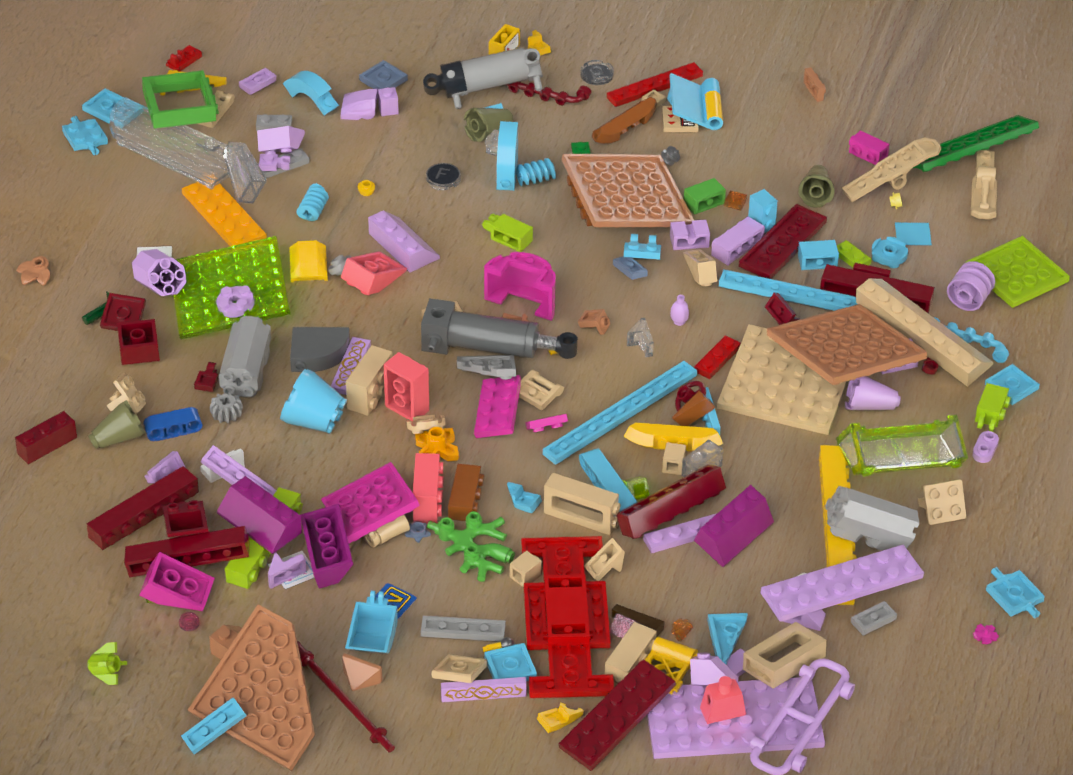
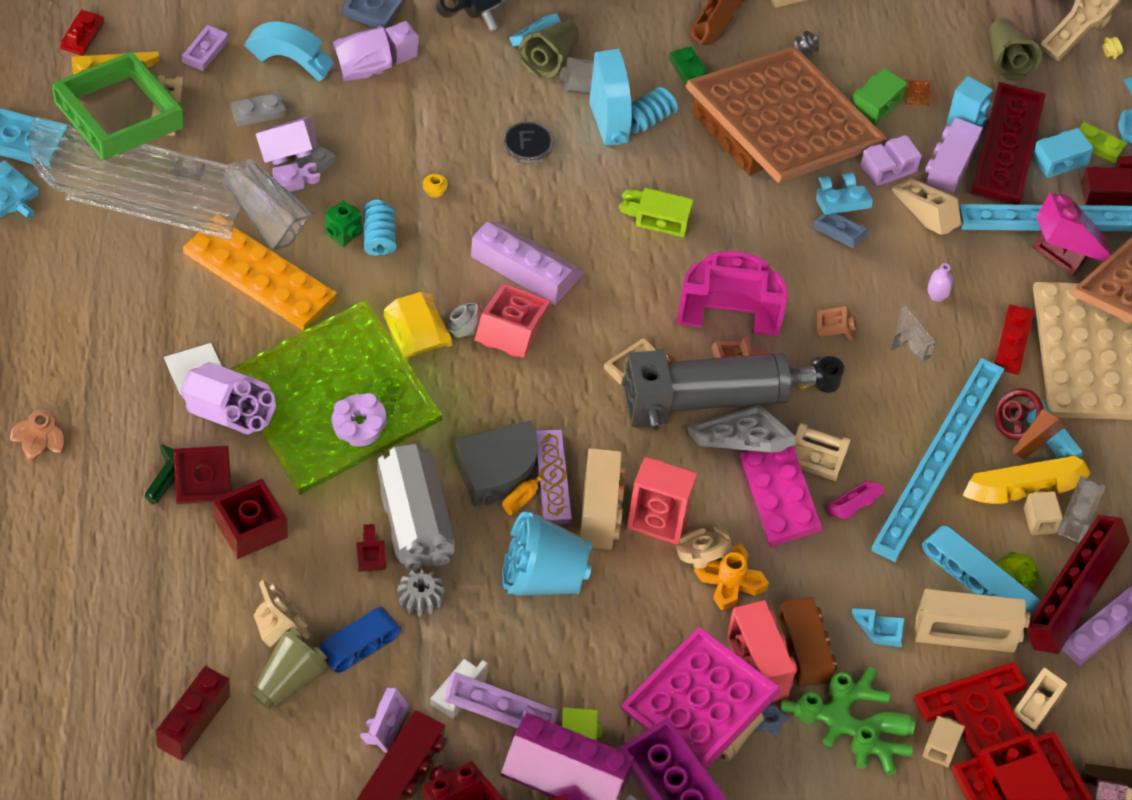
camera: 25 degrees left, 10 degrees up
none -> green brick [325,200,362,247]
none -> light orange piece [502,476,542,515]
none -> dark pink slope [1036,192,1113,262]

